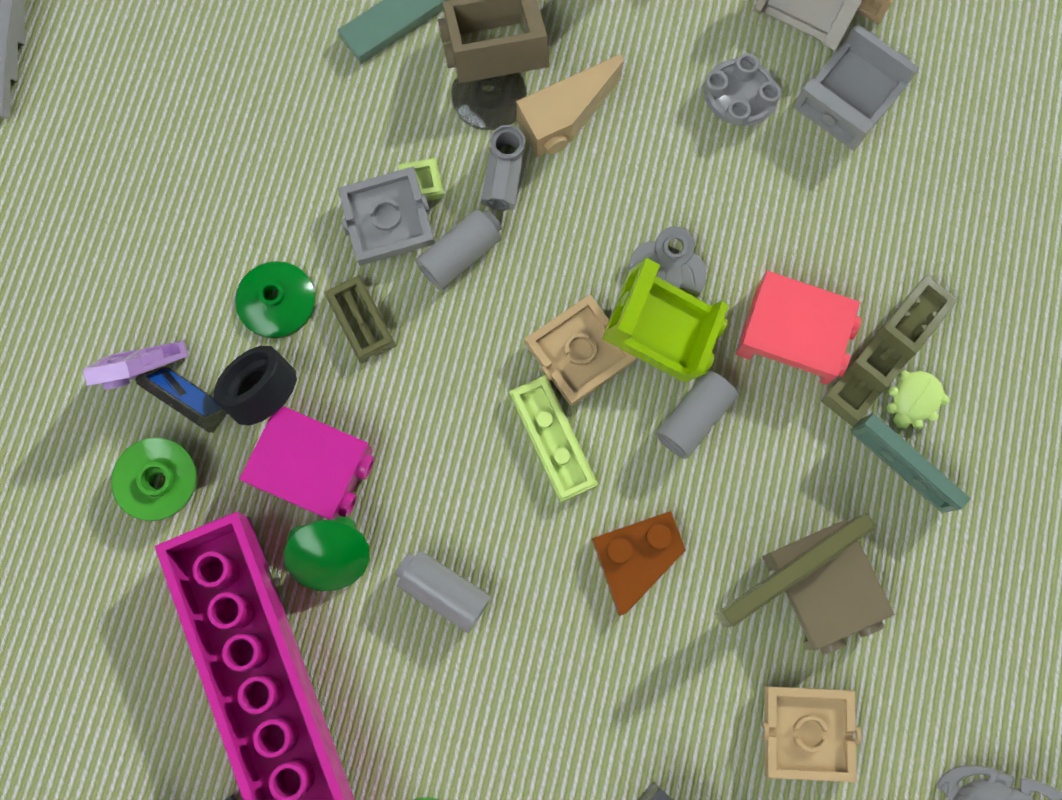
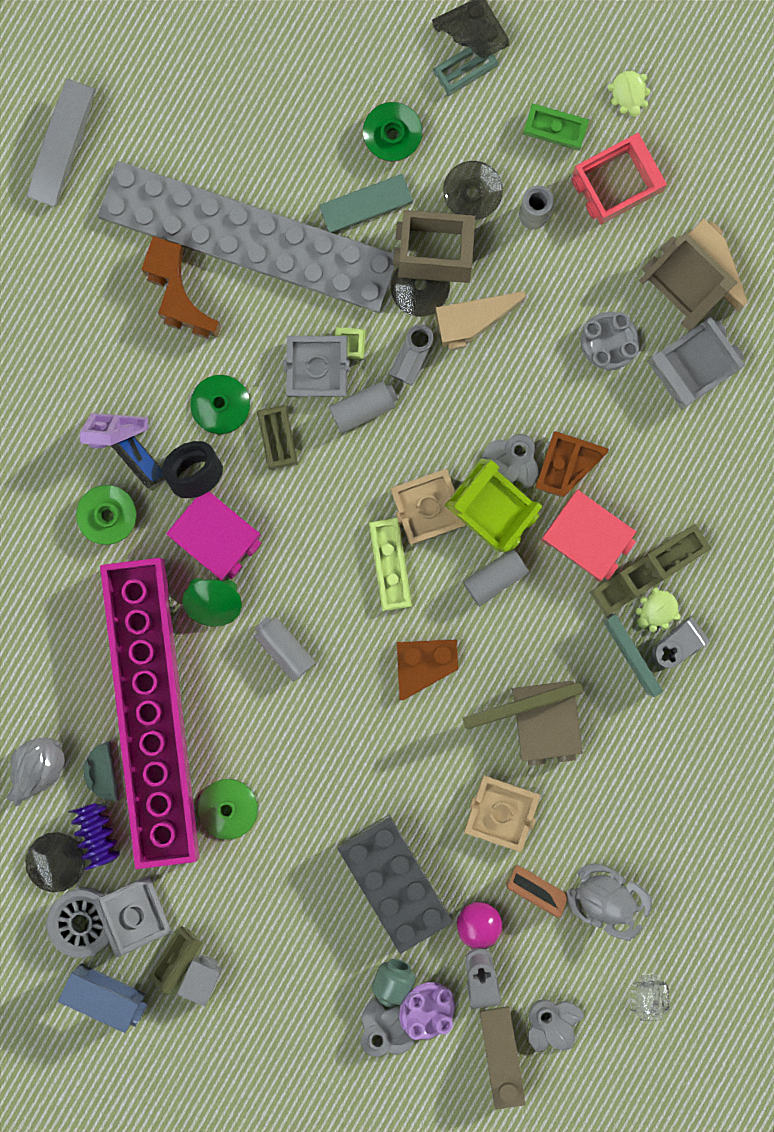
camera: 20 degrees right, 10 degrees up
none -> light grey plate [98,161,395,313]
none -> dark orange arch [141,236,221,339]
none -> dark orange wing [535,431,609,498]
none -> light grey piece [650,616,710,668]

